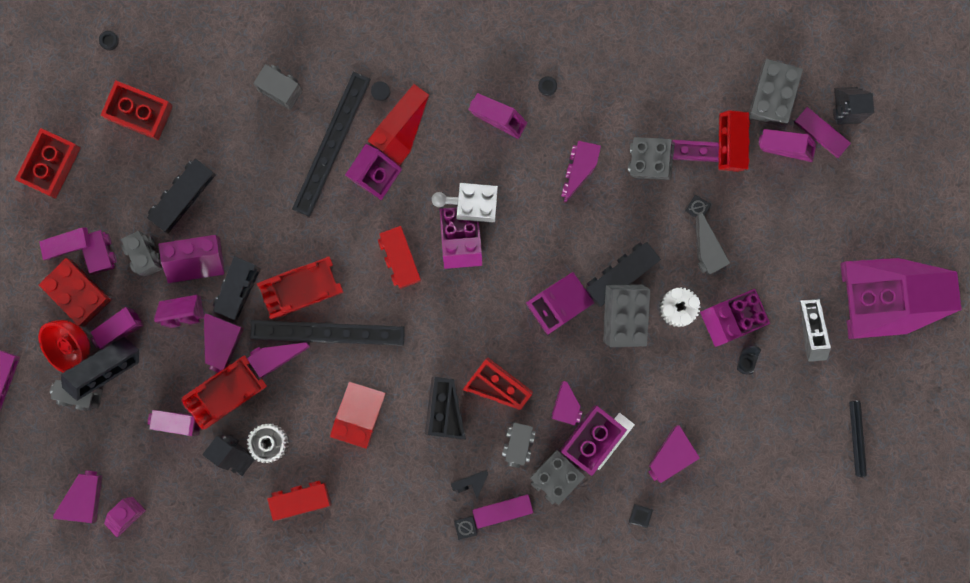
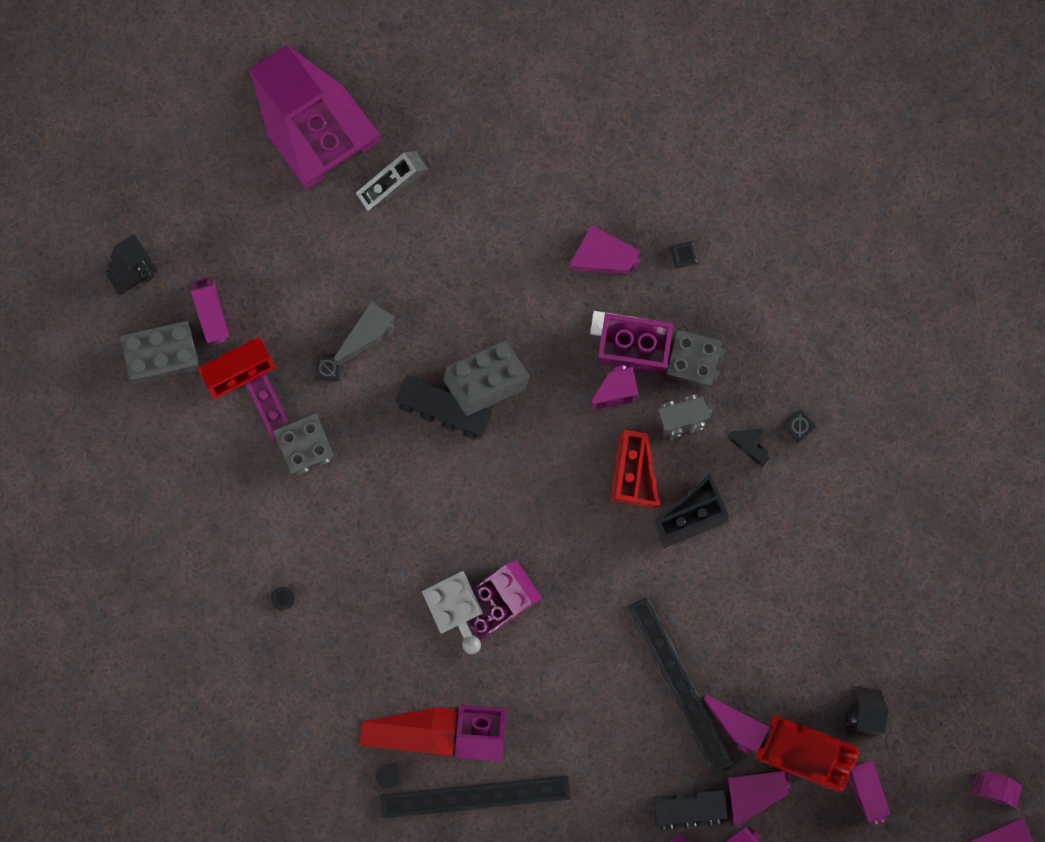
camera: 120 degrees left, 5 degrees down
white brick [247,424,289,463] -> none
red piece [257,256,344,319] -> none
red brick [267,480,331,521] -> none
slope [330,382,386,449] -> none
red brick [378,226,421,289] -> none
magenta slope [468,93,527,139] -> none
magenta tile [473,494,533,529] -> none
magenta slope [526,272,594,335] -> none
magenta slope [561,141,601,202] -> none
white brick [659,287,700,327] -> none
magenta slope [700,289,770,347] -> none
black hair [737,346,761,375] -> none
magenta tile [794,107,851,158] -> none
black axle [849,401,867,477] -> none

